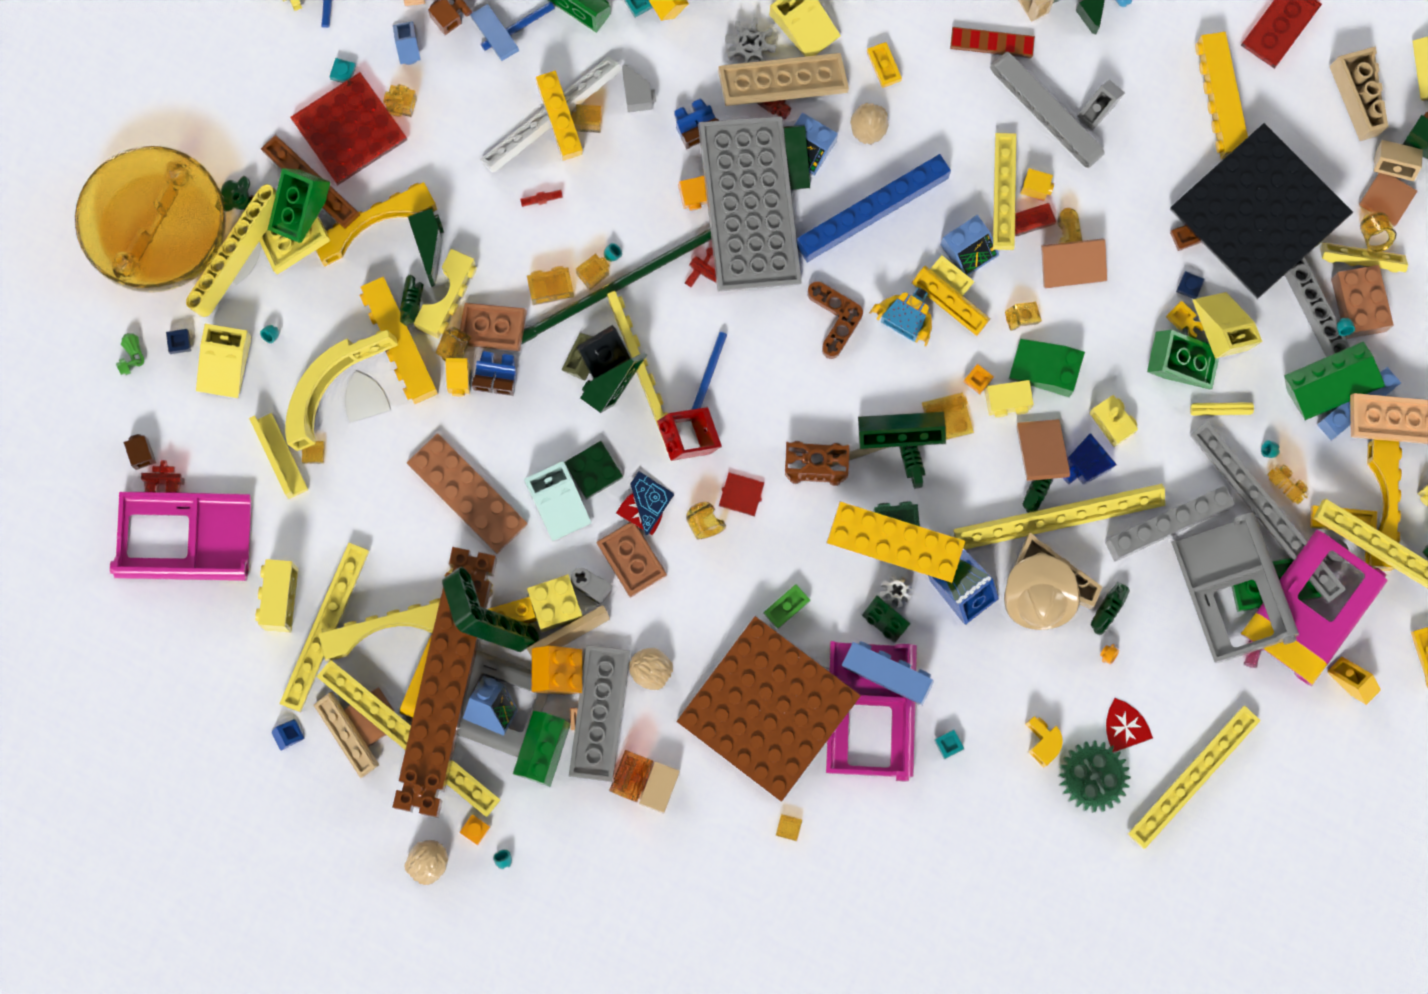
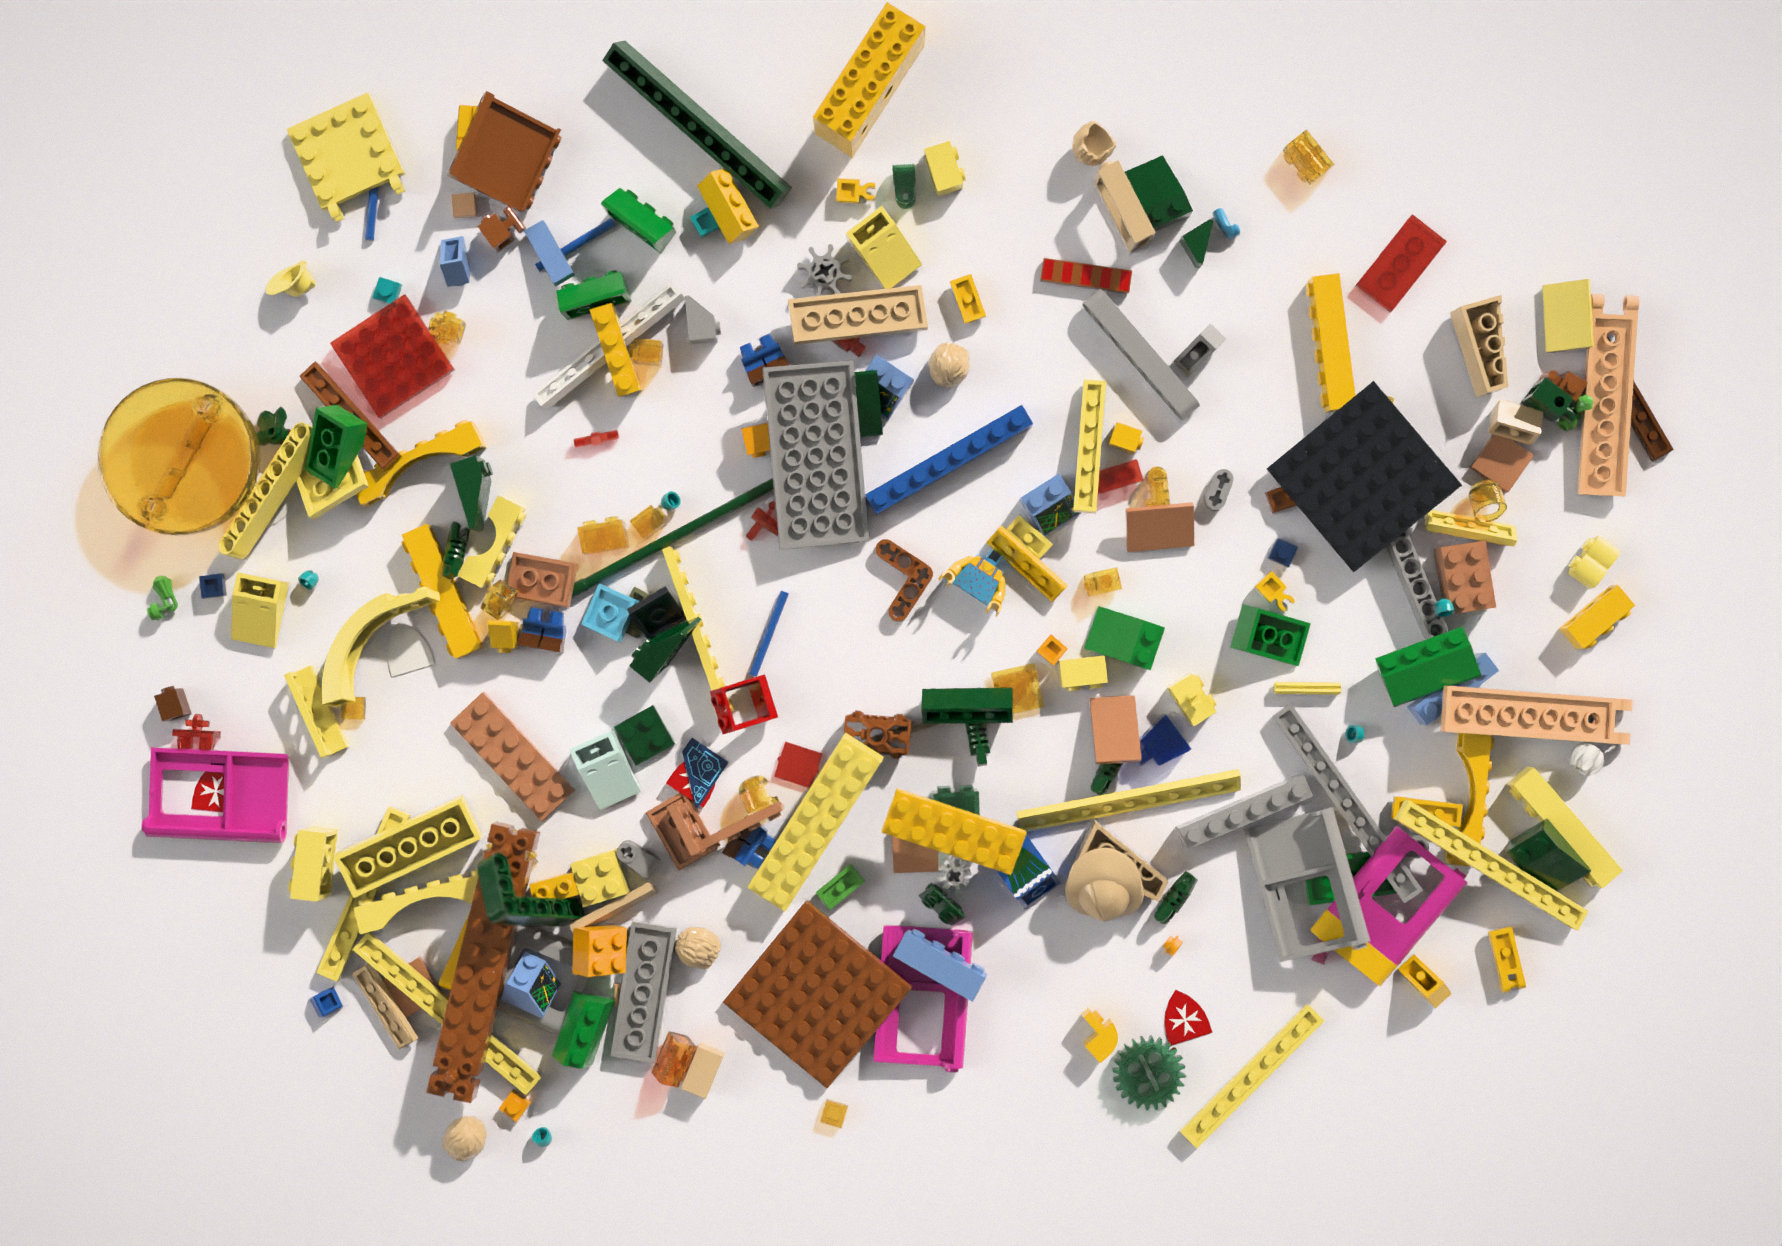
camera: 10 degrees right, 10 degrees up
teal plate [934,730,964,759] -> none
light yellow slope [1192,292,1262,359] -> none
clear yellow hinge [1267,463,1309,504] -> none
none -> red sticker [191,764,224,812]
none -> light yellow piece [266,261,316,297]
none -> light yellow brick [334,794,482,898]
none -> green slope [556,270,631,320]
none -> medium azure plate [581,583,639,642]
none -> nougat bracket [667,799,784,856]
none -> blue hips [722,815,776,869]
none -> light yellow brick [747,732,884,912]
none -> nougat tile [892,836,939,873]
none -> light grey beam [1204,469,1234,511]

